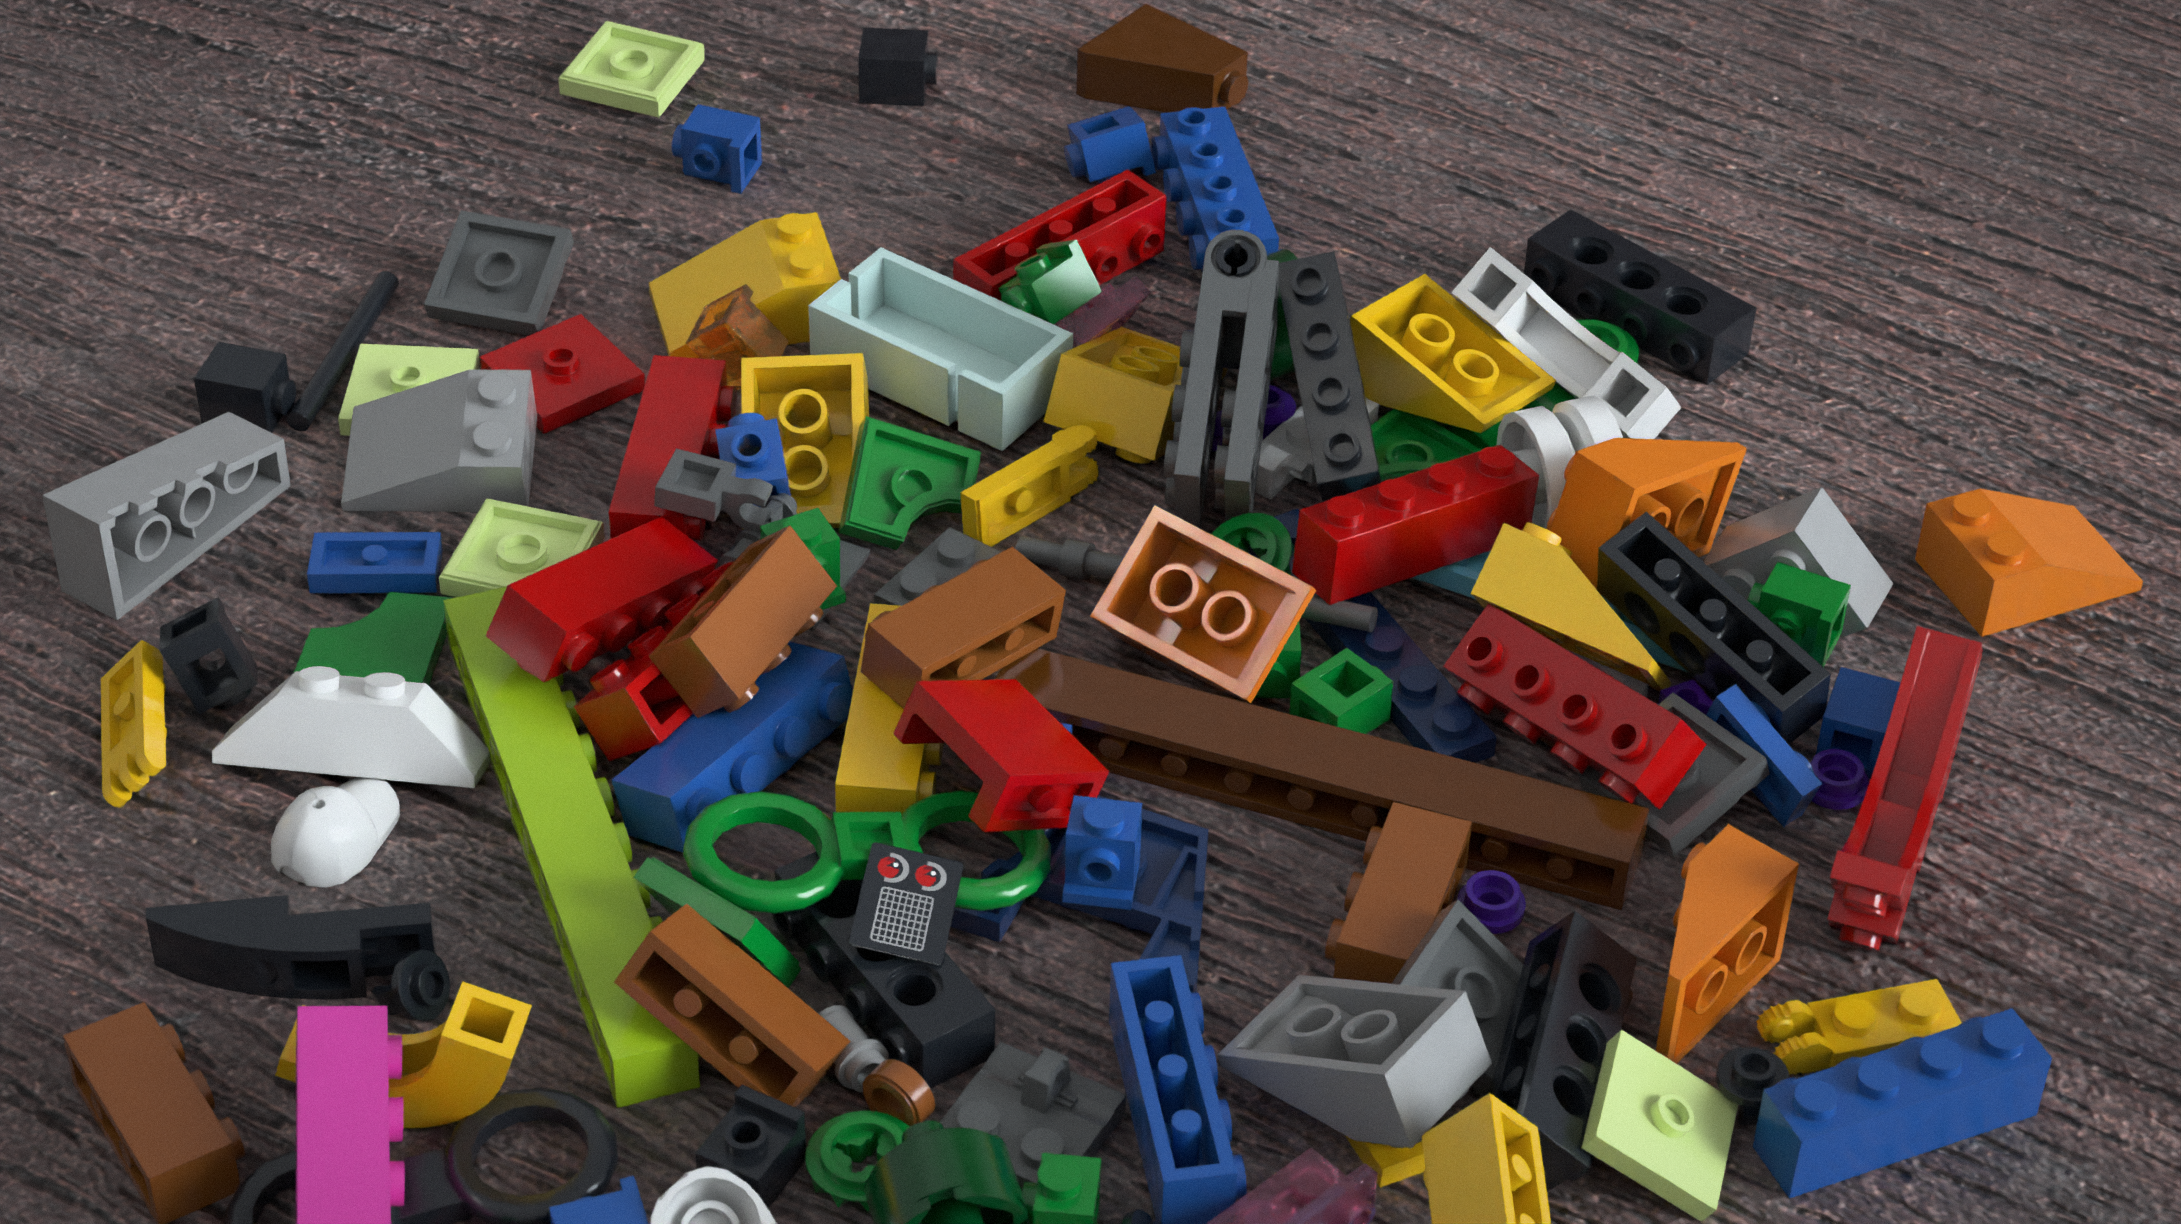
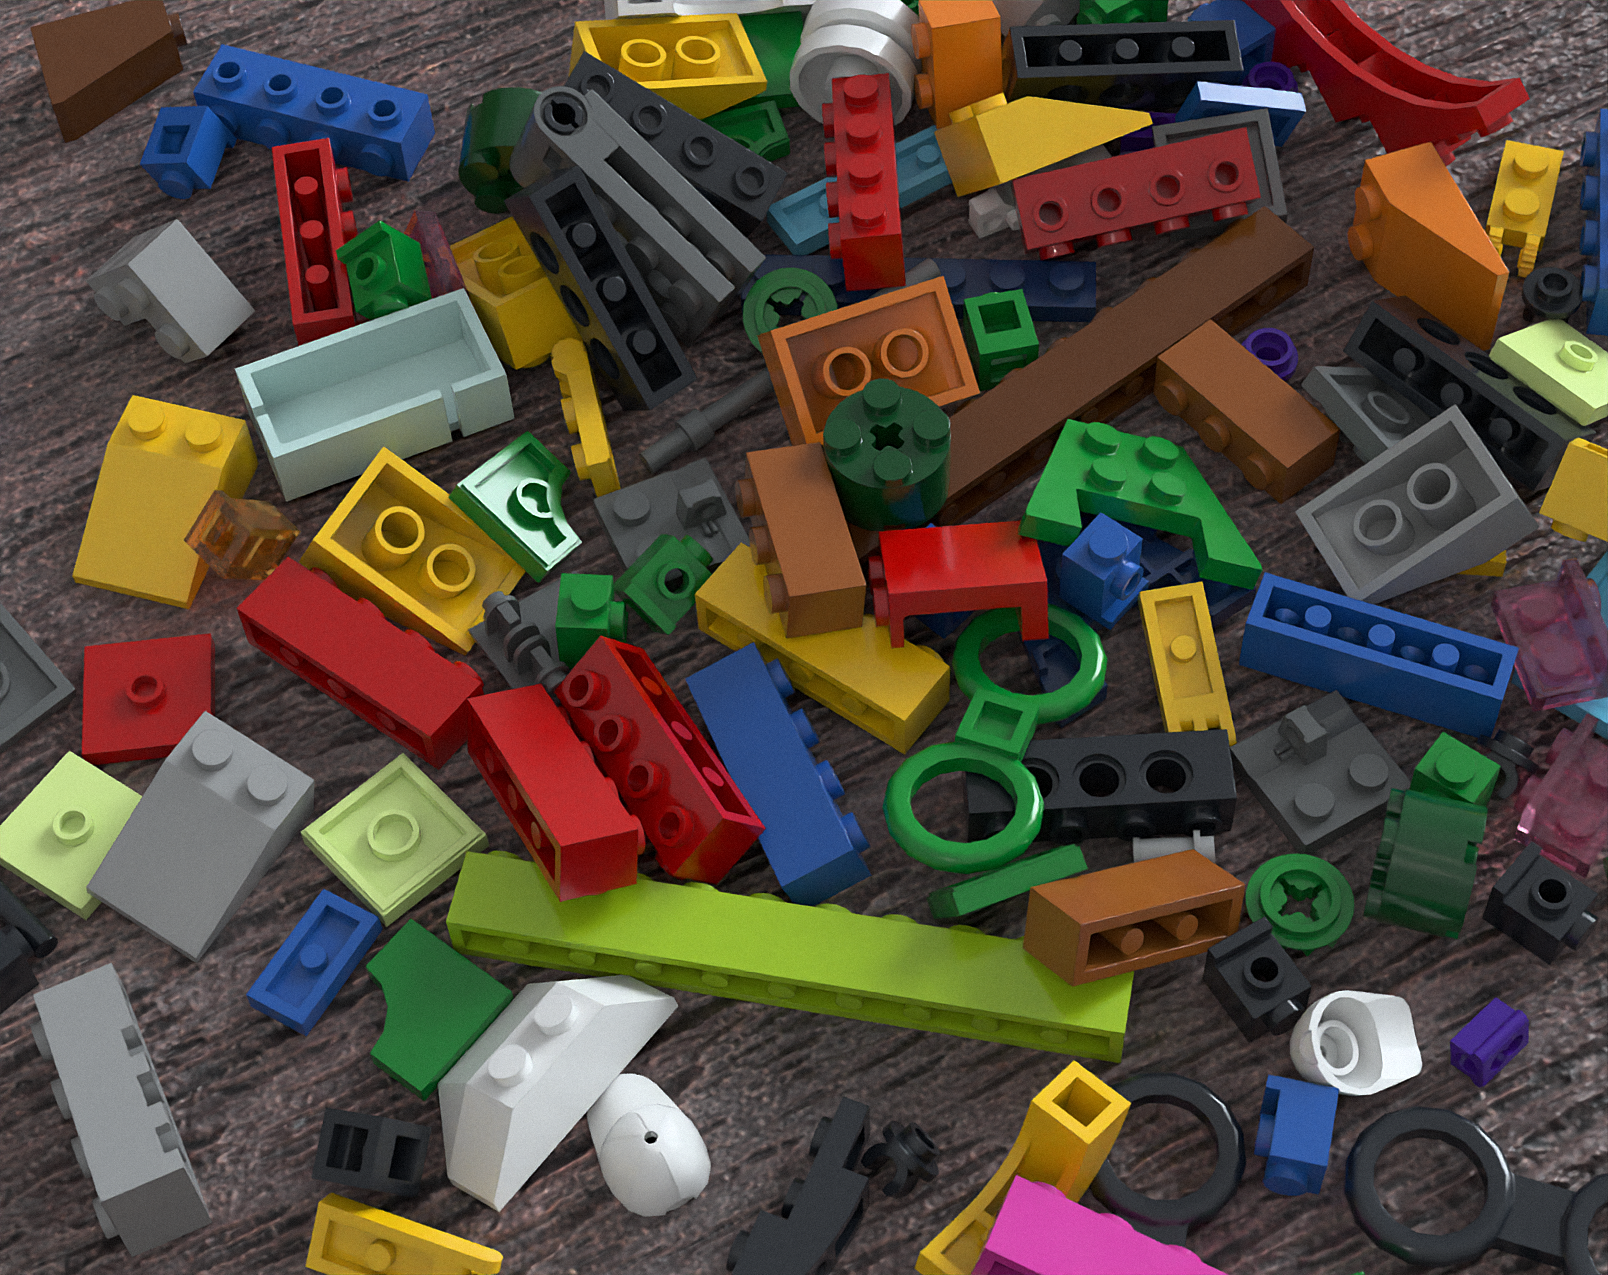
camera: 55 degrees left, 15 degrees up
dark orange brick [649,525,837,718] -> none
dark grey plate [654,448,773,532] -> none
blue brick [715,413,791,507] -> none
black sticker [849,843,963,965] -> none
dark orange tile [863,1059,935,1126] -> none
none -> light grey brick [86,219,255,363]
none -> black brick [504,165,698,411]
none -> green brick [613,534,713,636]
none -> dark green brick [823,378,951,532]
none -> green wing [1018,419,1262,590]
none -> yellow hinge [1137,582,1237,747]

